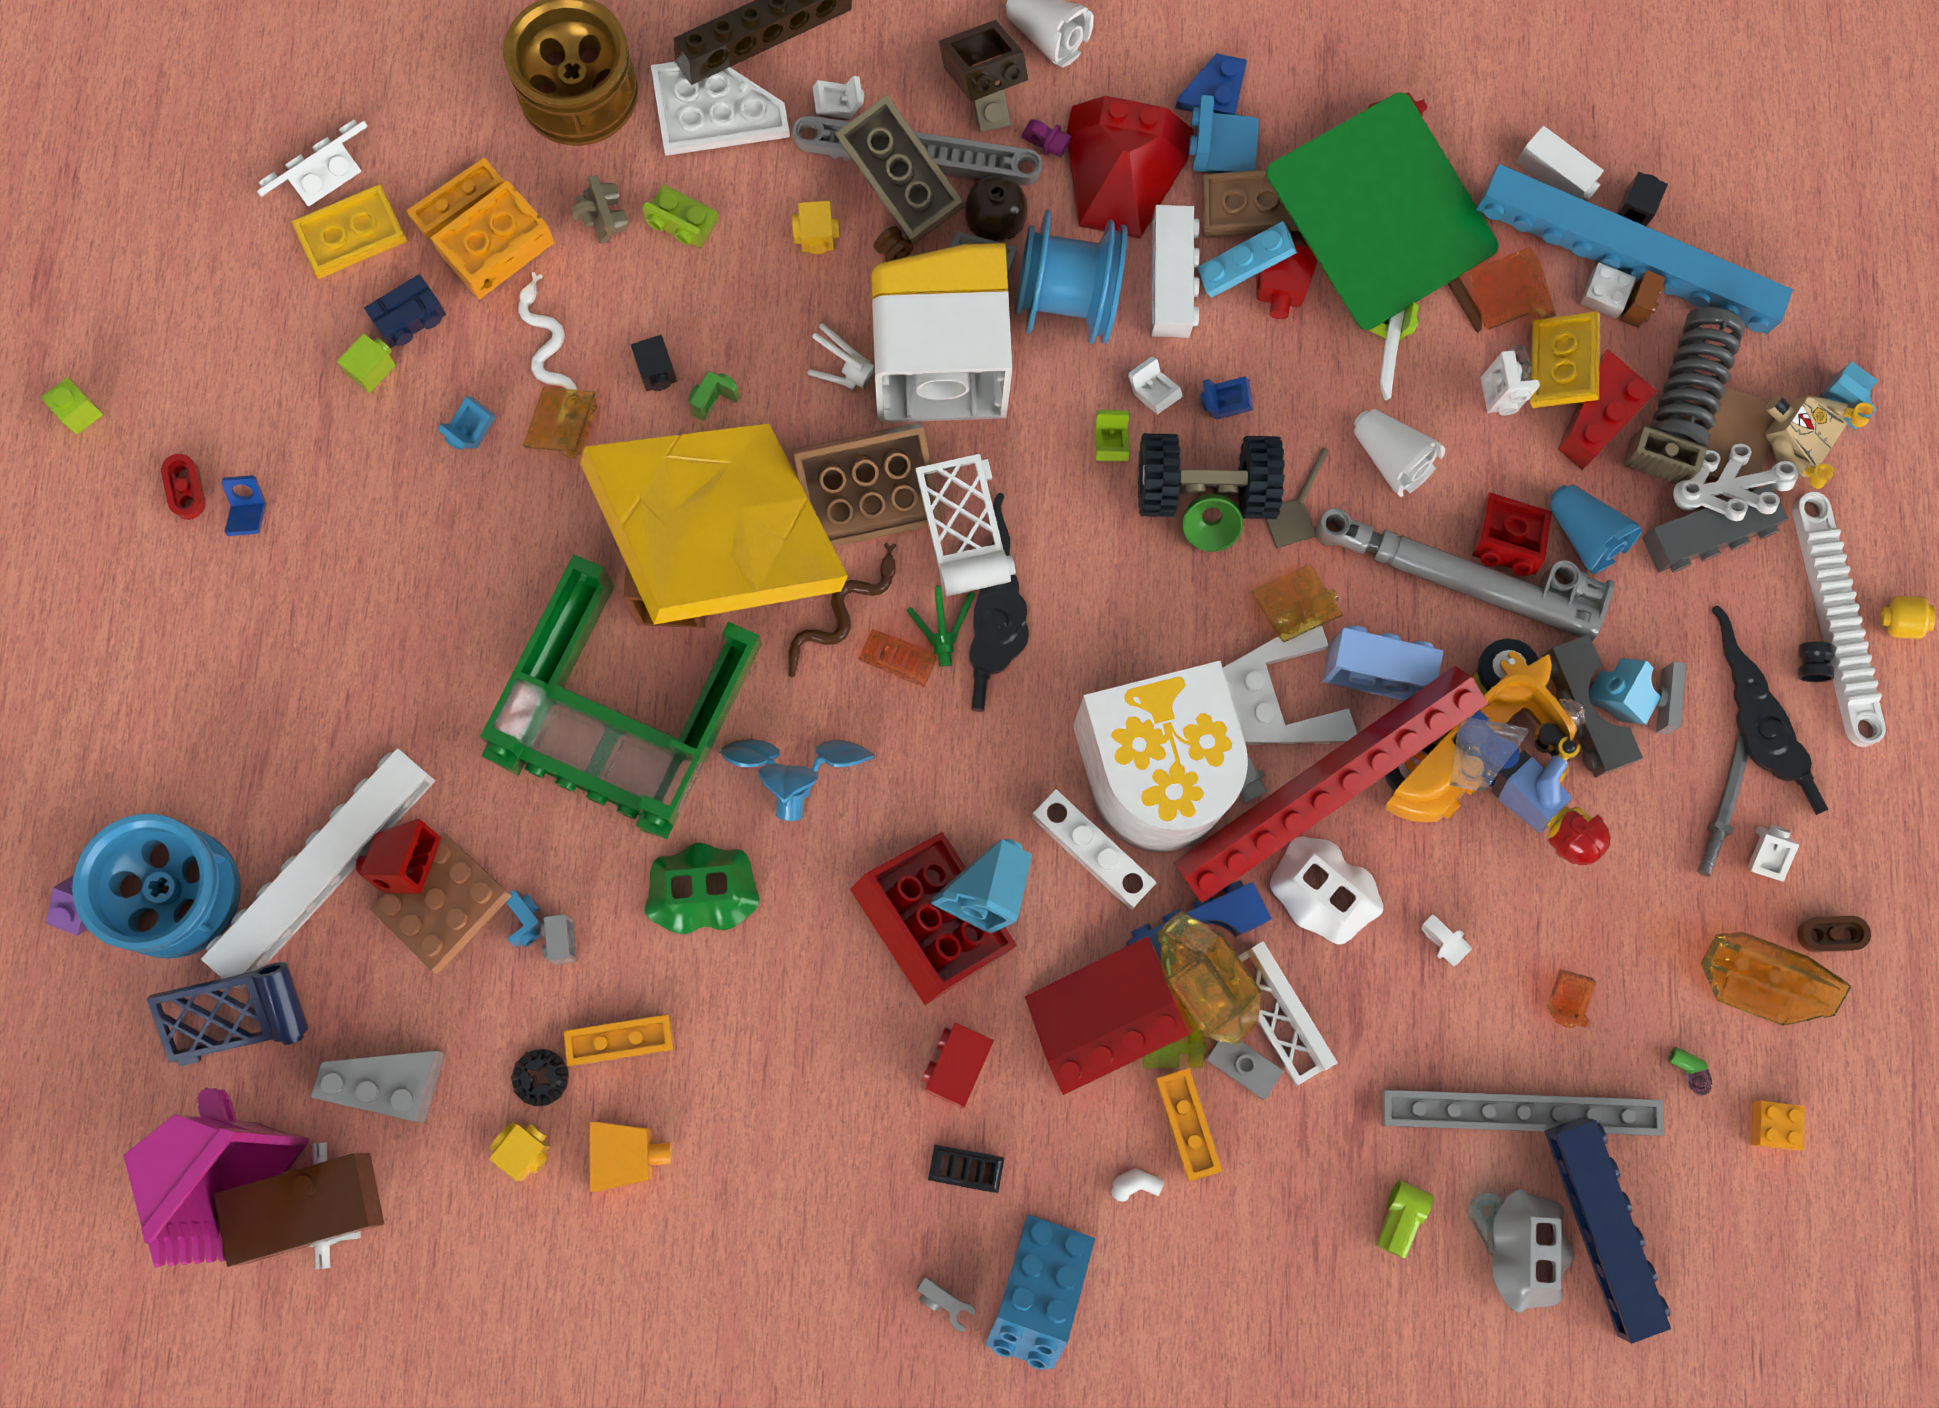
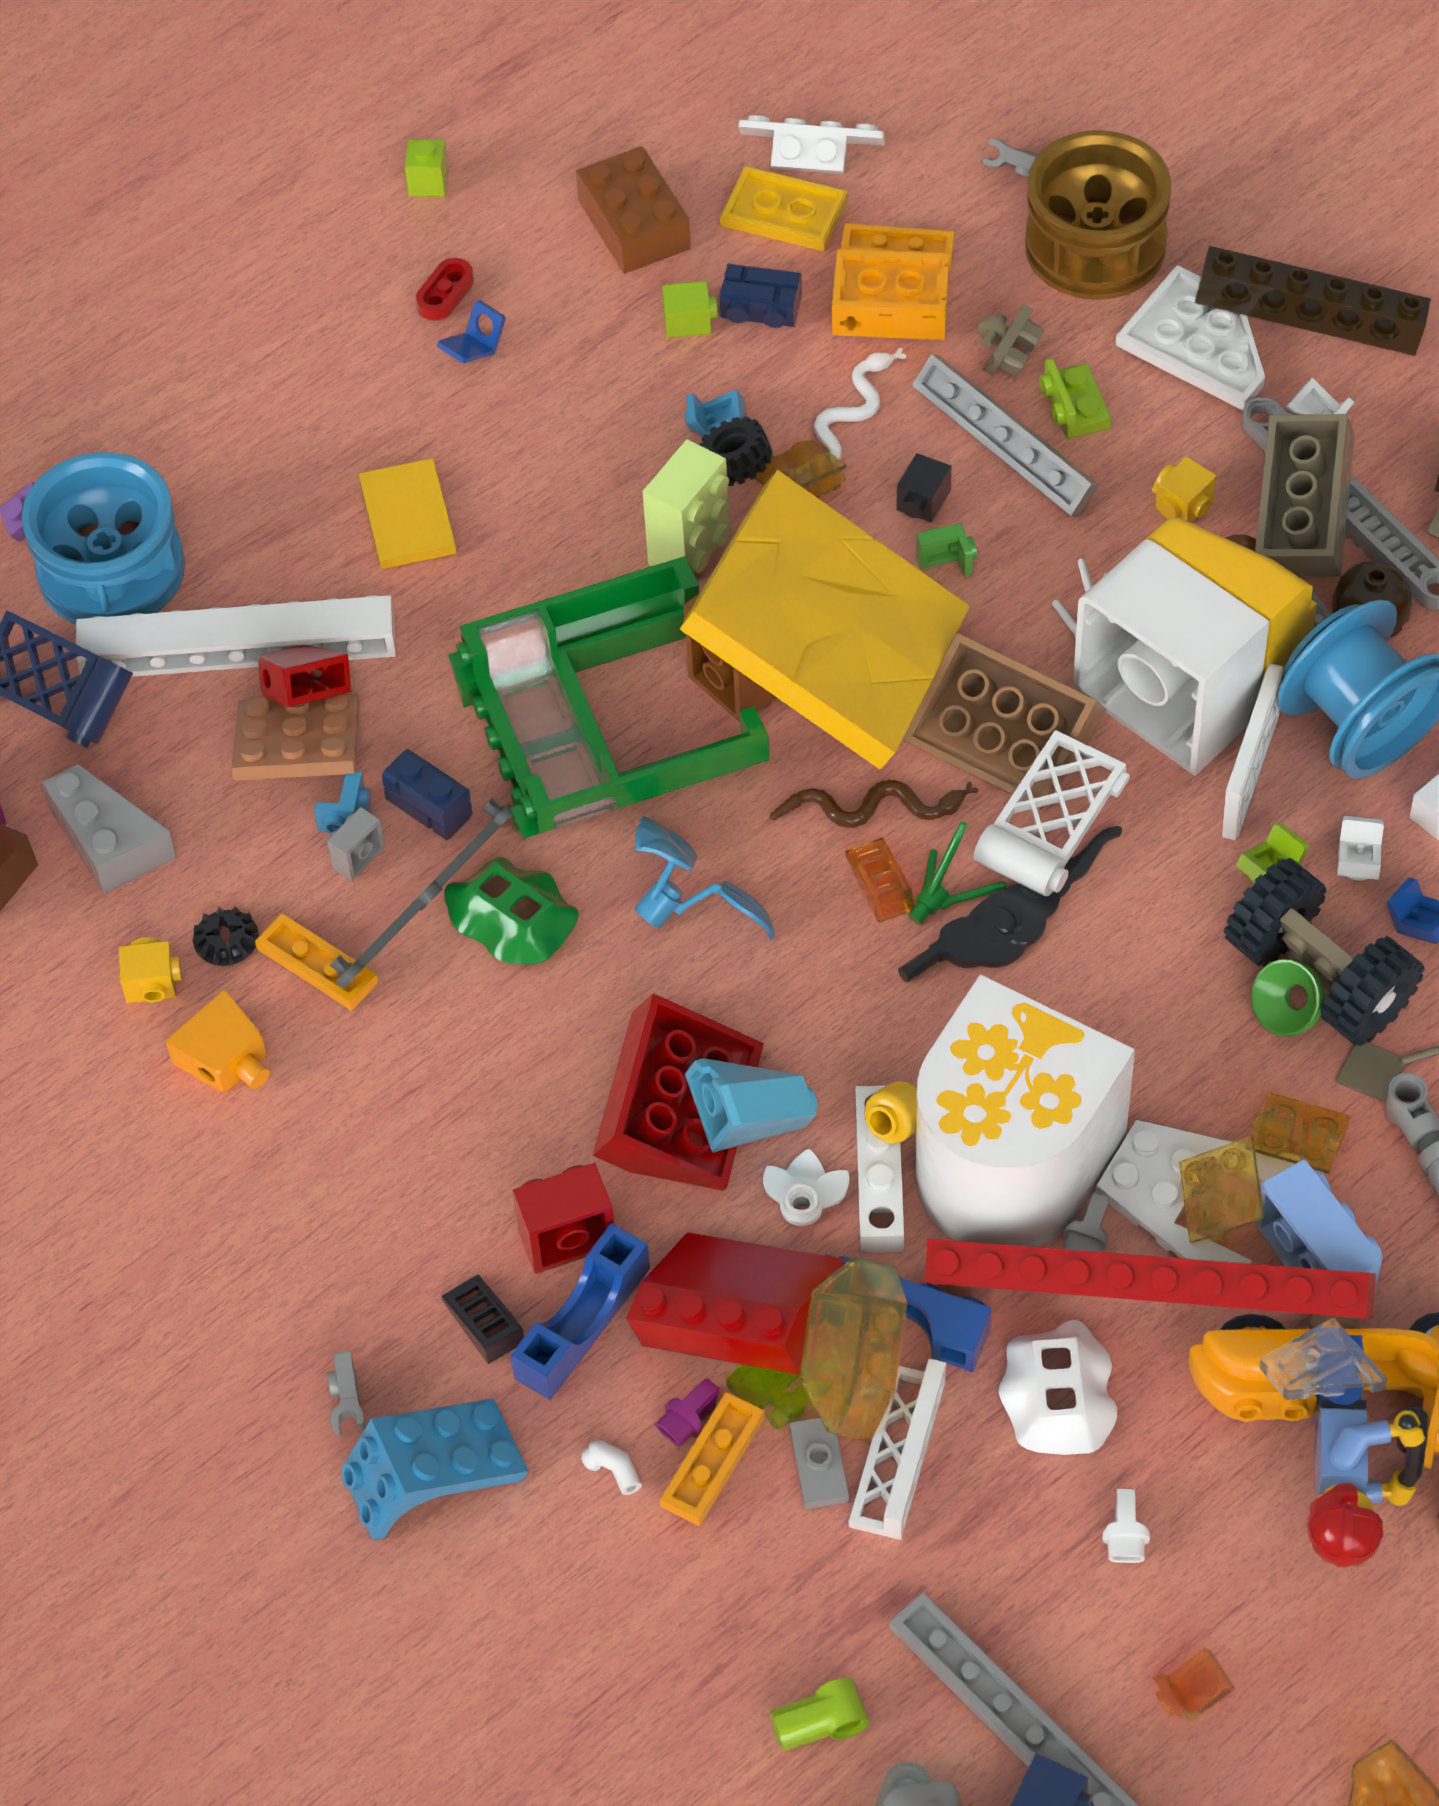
camera: 55 degrees right, 20 degrees down
none -> dark grey piece [330,799,512,989]
none -> yellow tile [358,458,457,570]
none -> dark blue brick [382,749,473,840]
none -> blue arch [510,1223,650,1401]
none -> dark orange brick [576,146,691,274]
none -> yellowish green brick [643,439,731,575]
none -> magenta piece [655,1377,719,1447]
none -> black tyre [699,417,773,486]
none -> white plate [763,1149,850,1226]
none -> yellow head [864,1081,917,1144]
none -> light grey plate [912,354,1099,517]
none -> light grey plate [983,139,1039,177]
none -> clear yellow hinge [1179,1136,1264,1244]
none -> white tile [1222,663,1284,840]

